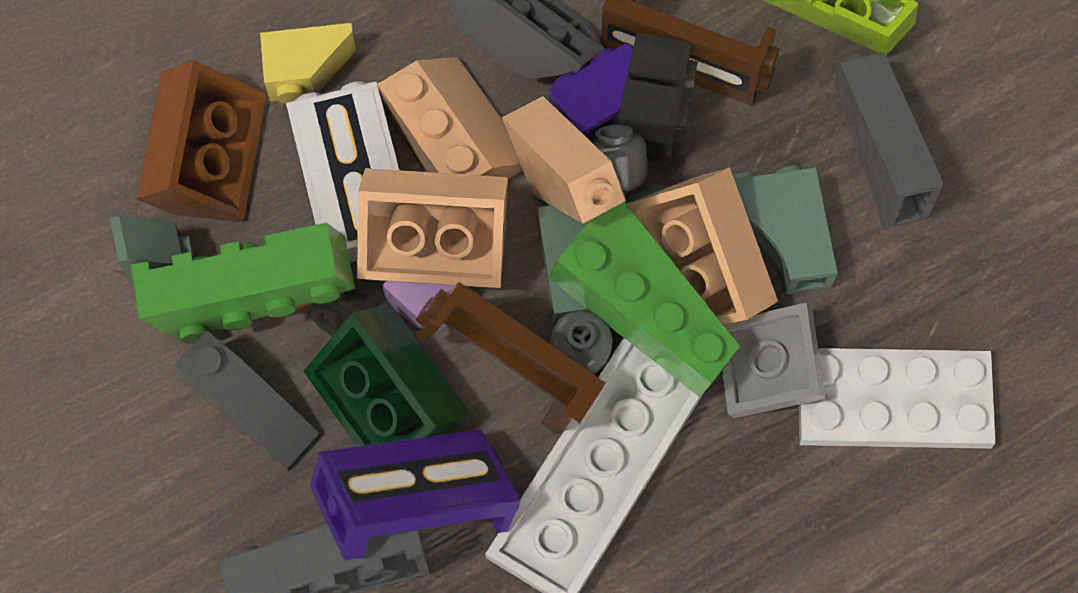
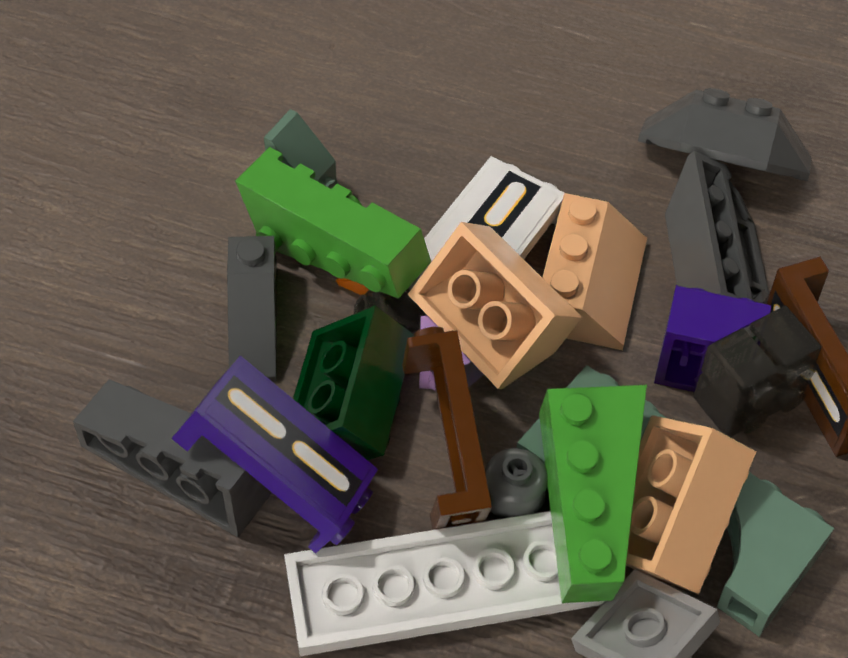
camera: 45 degrees right, 15 degrees down
dark orange slope [136,60,267,222] -> none
light yellow slope [260,23,356,104] -> none
light nougat slope [502,96,626,224] -> none
dark grey head [590,124,649,197] -> none

